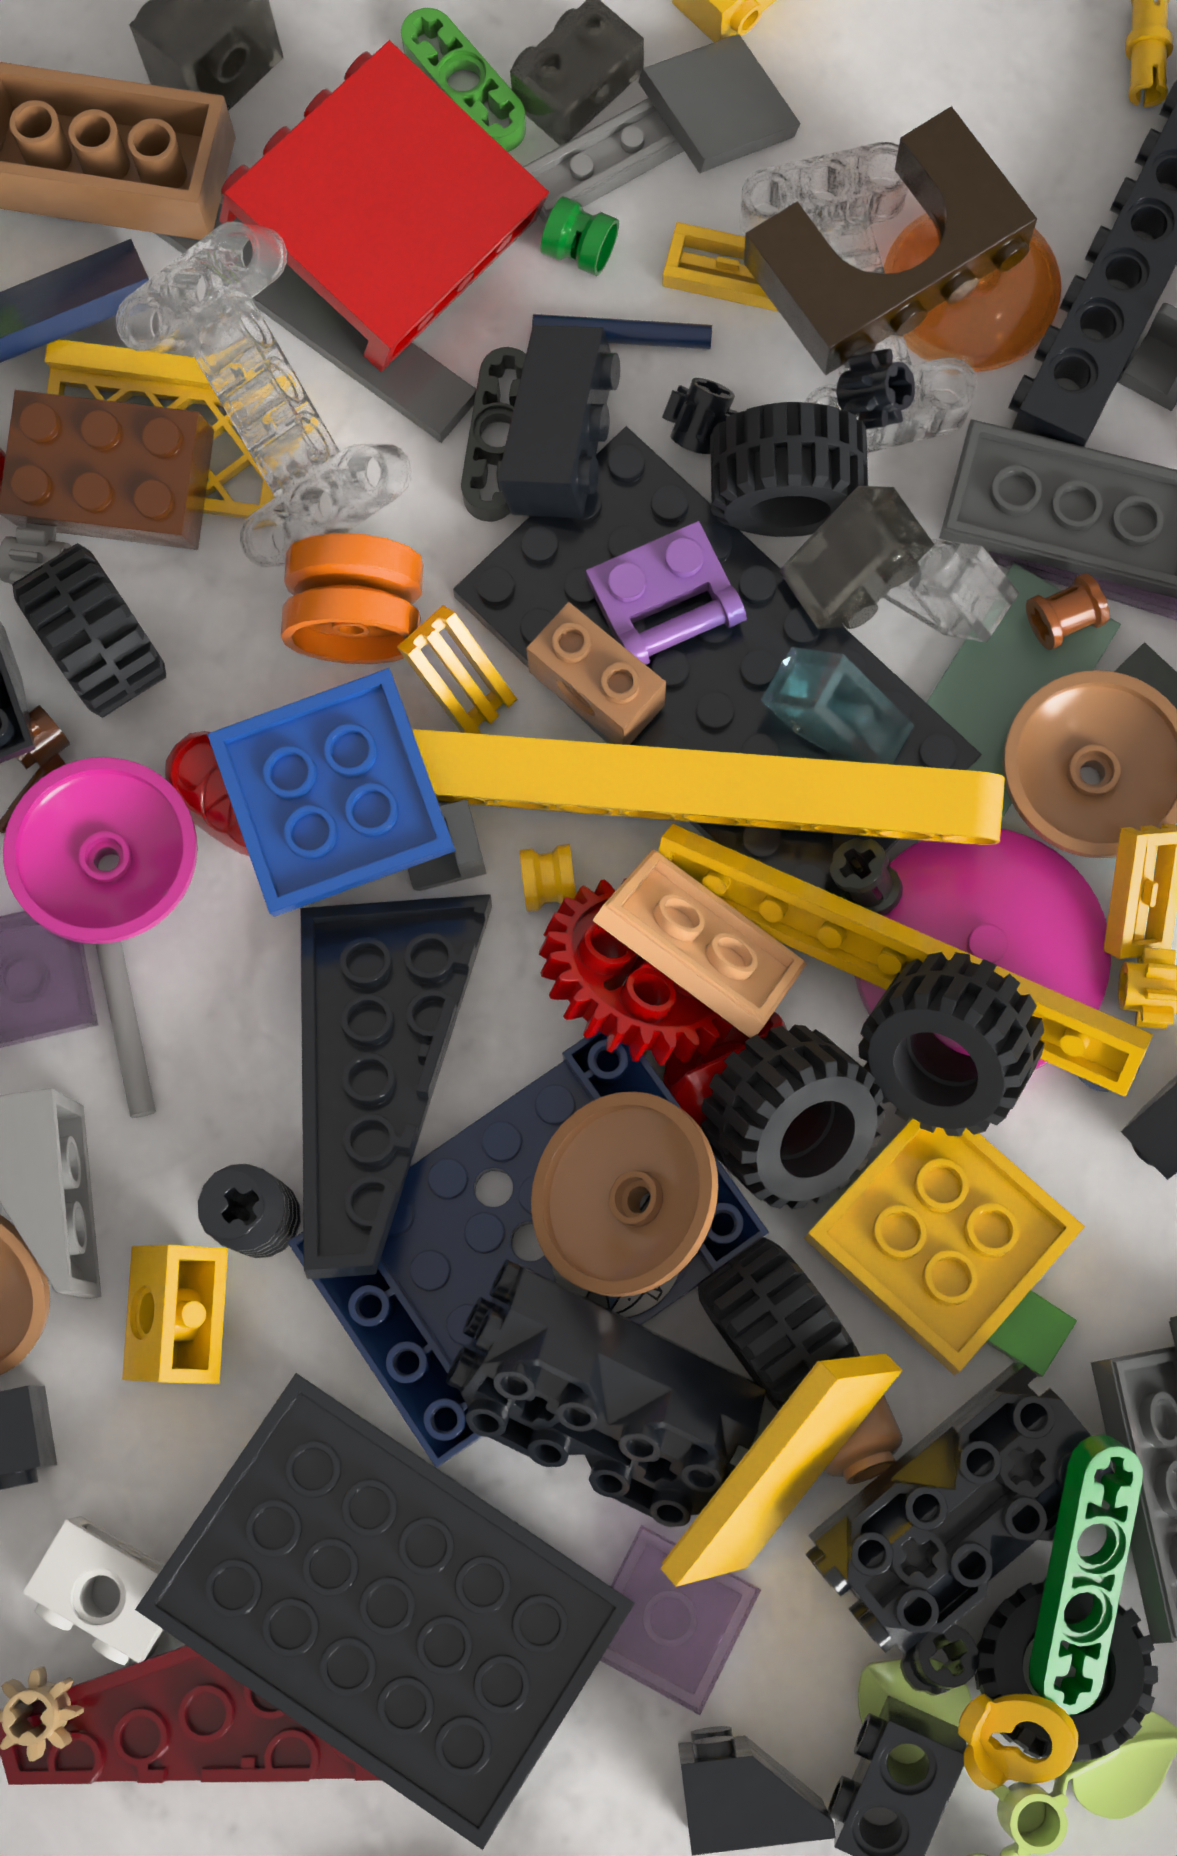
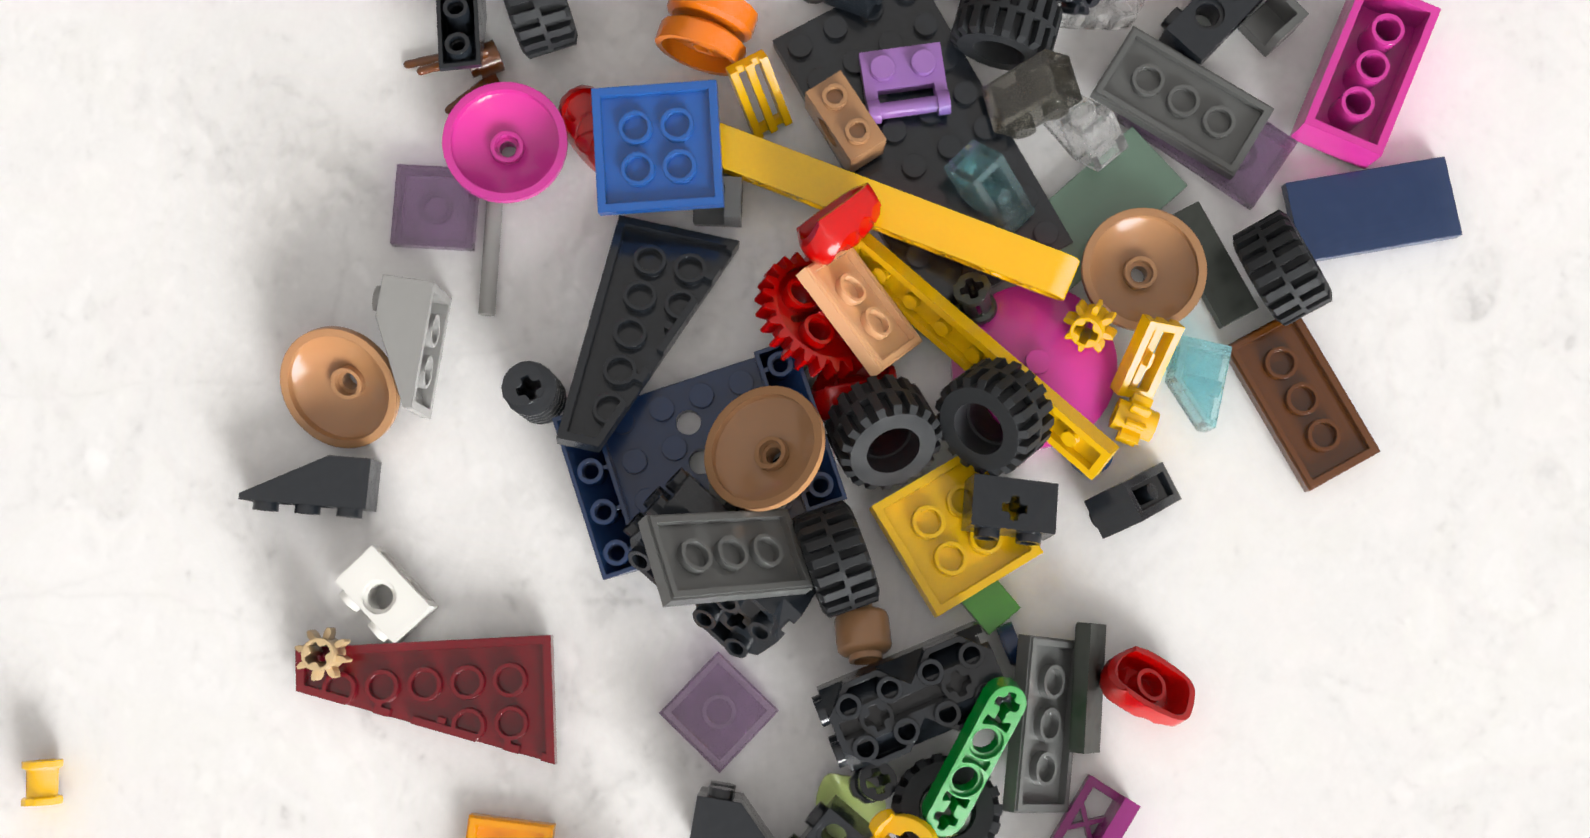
camera: 10 degrees right, 5 degrees up
yellow brick [122,1245,228,1384] -> none
black plate [135,1373,635,1850] -> none
yellow wheel [519,844,576,912] -> none
yellow tile [660,1354,903,1587] -> none
dark orange bush [1026,573,1110,650] -> none
none -> dark grey tile [638,509,814,607]
none -> piece [796,183,882,265]
none -> black brick [961,473,1059,546]
none -> dark blue tile [997,622,1018,667]
none -> yellow gear [1063,299,1117,352]

